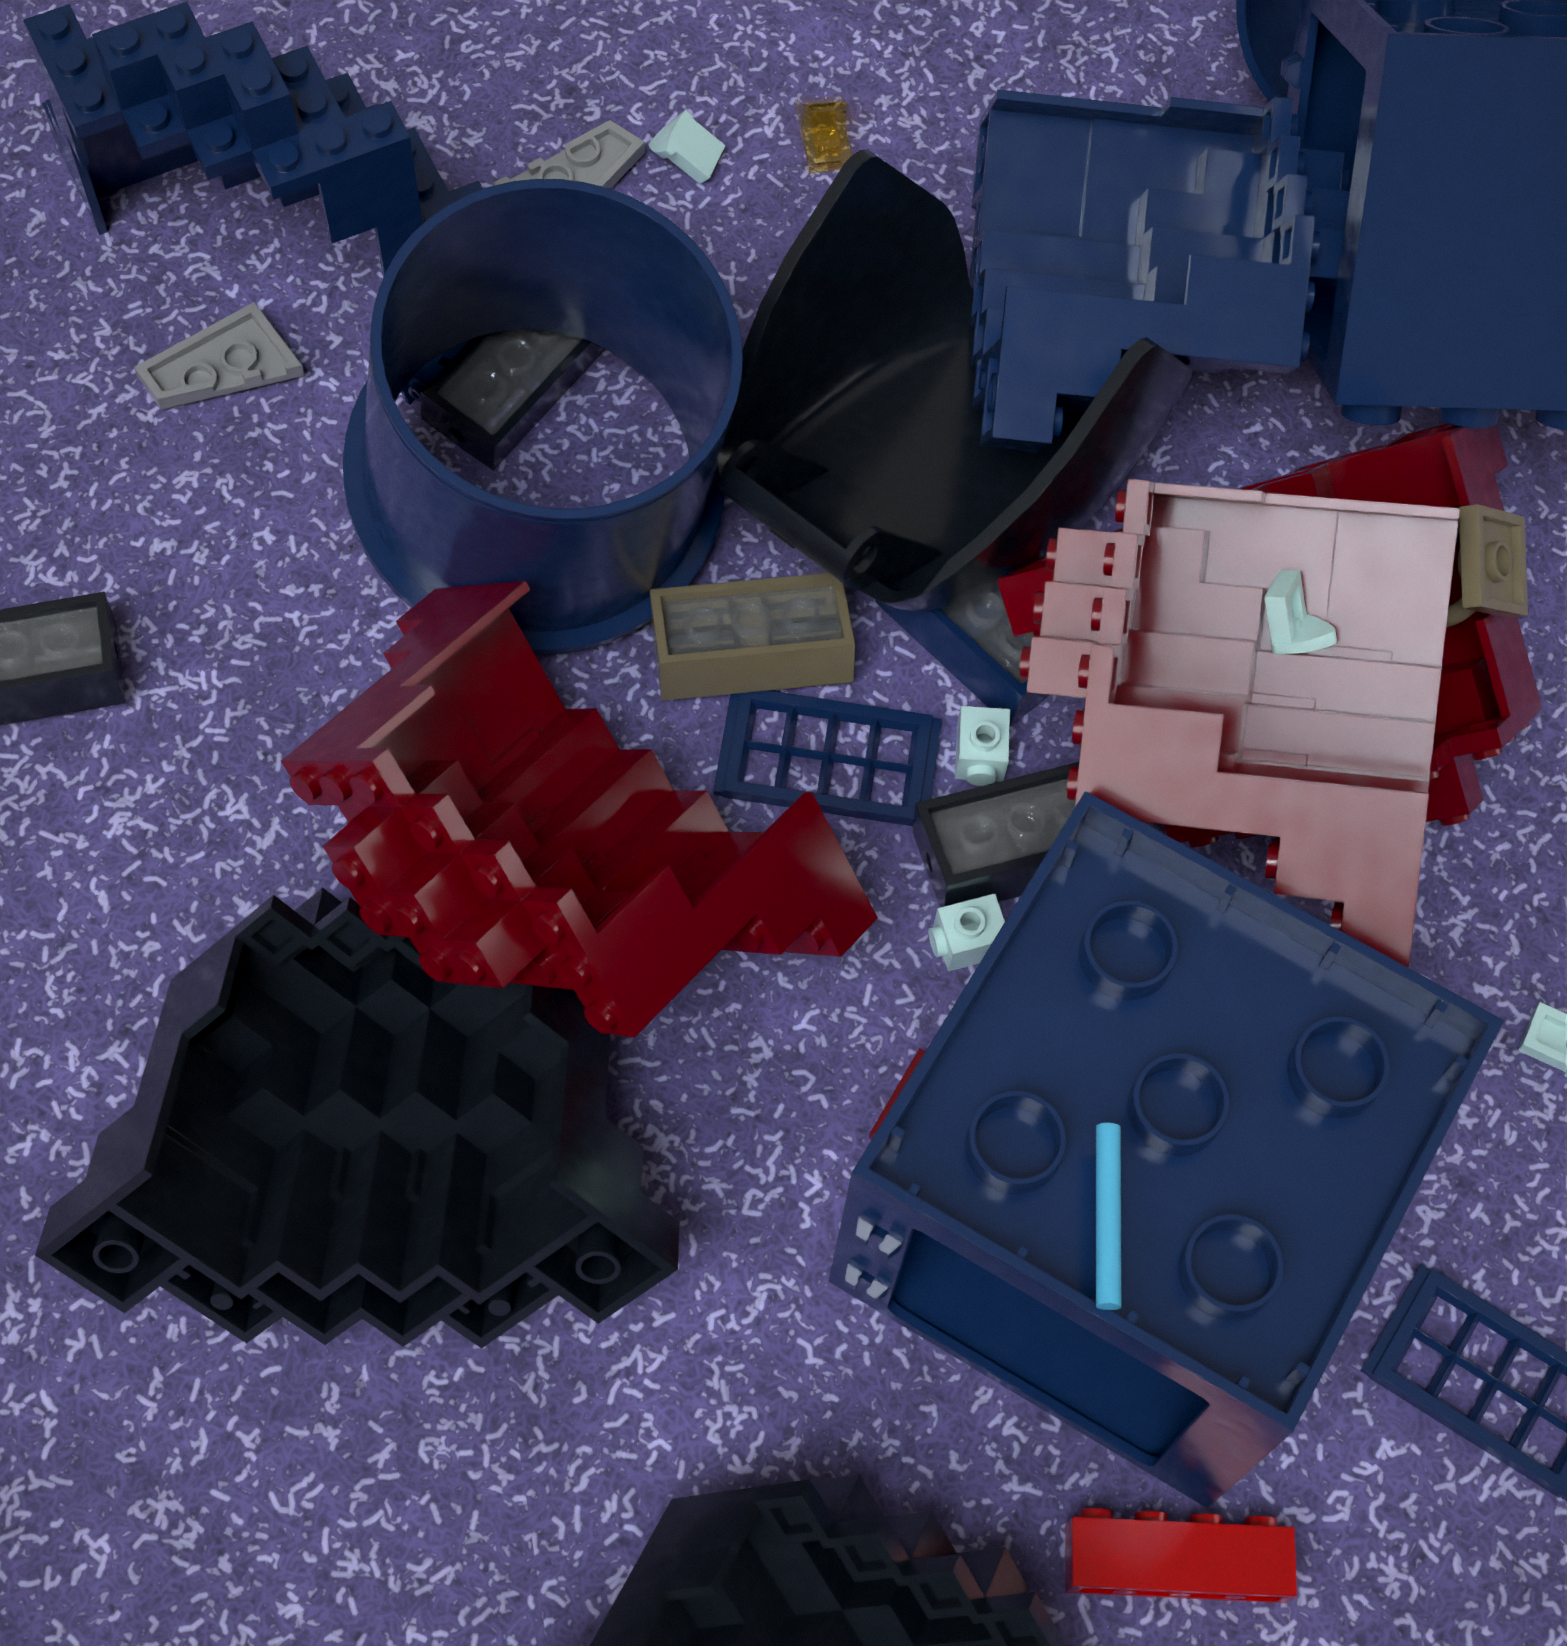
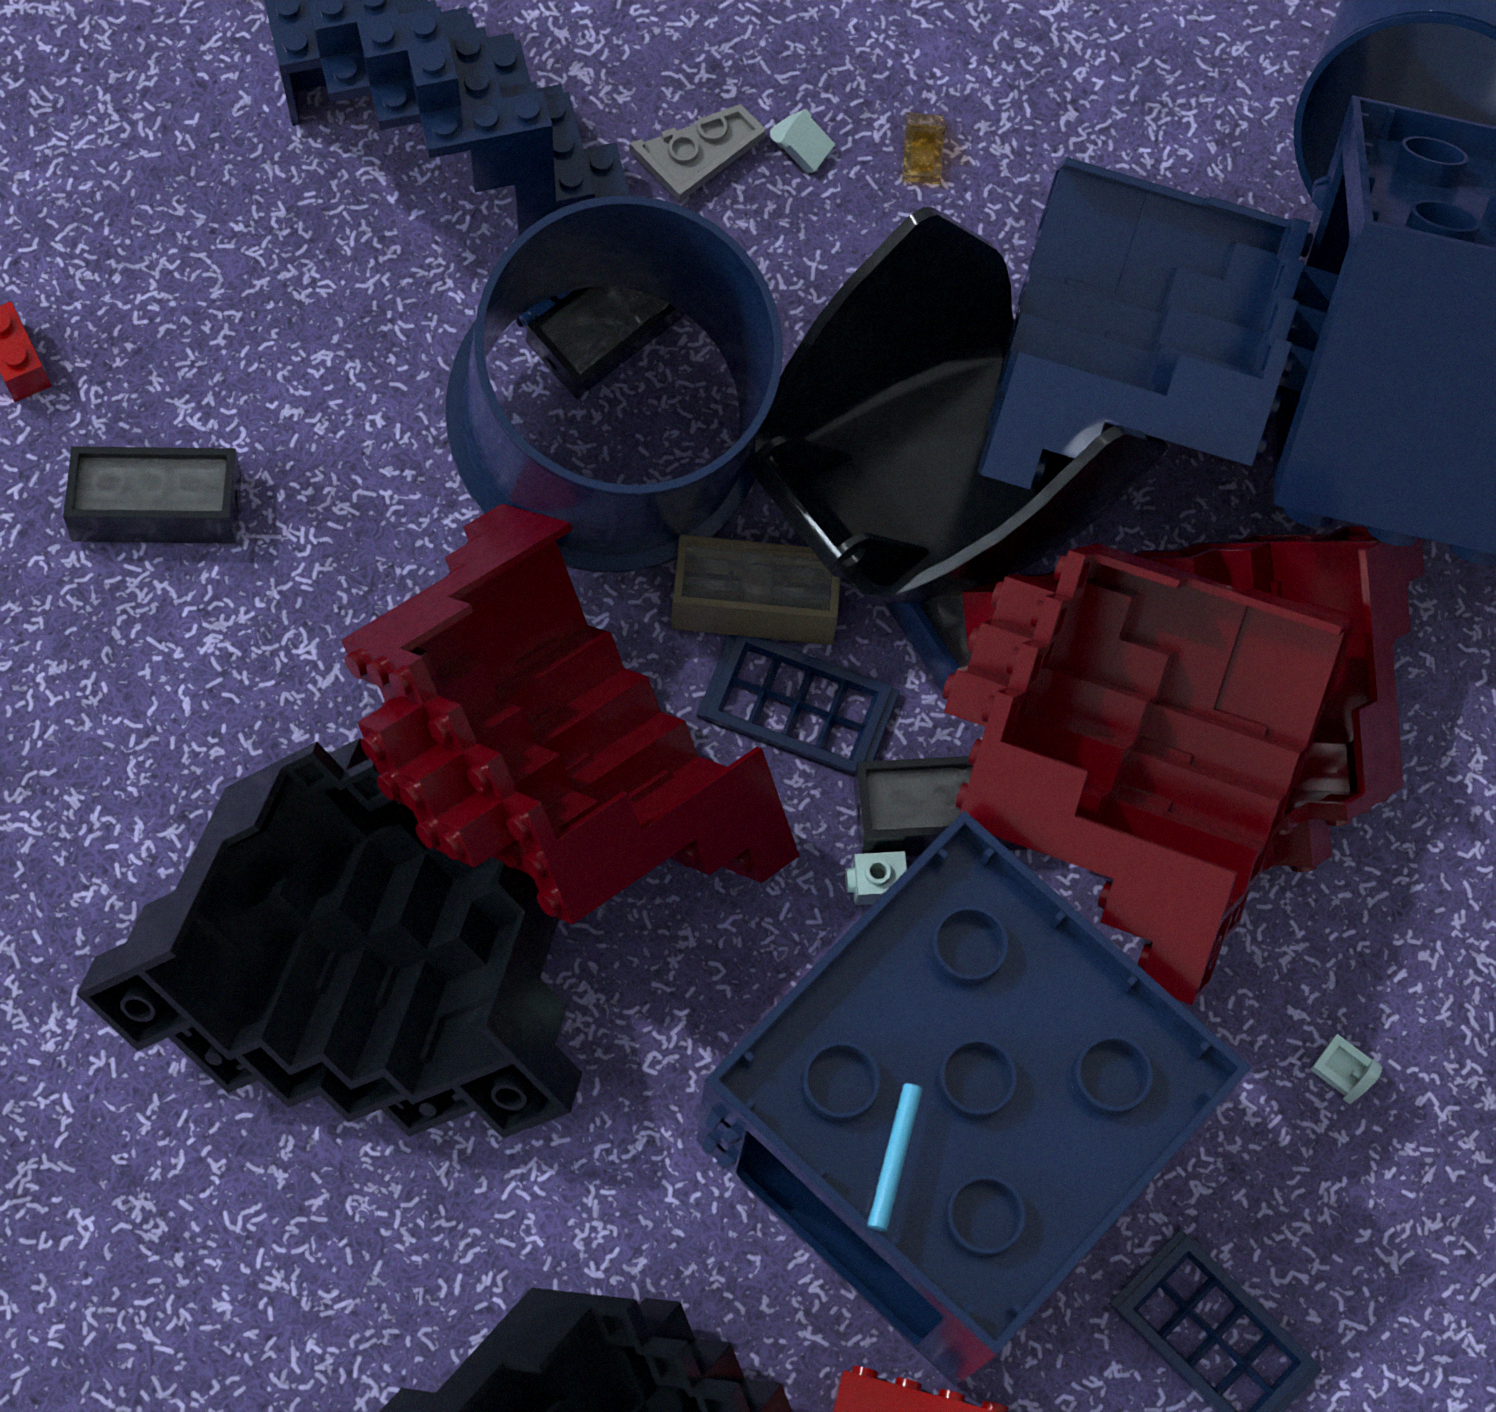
camera: 10 degrees right, 5 degrees up
light grey wing [134,302,305,410] -> none
light aqua brick [955,706,1010,786] -> none
light aqua tile [1264,570,1337,655] -> none
dark tan tile [1446,504,1528,628] -> none

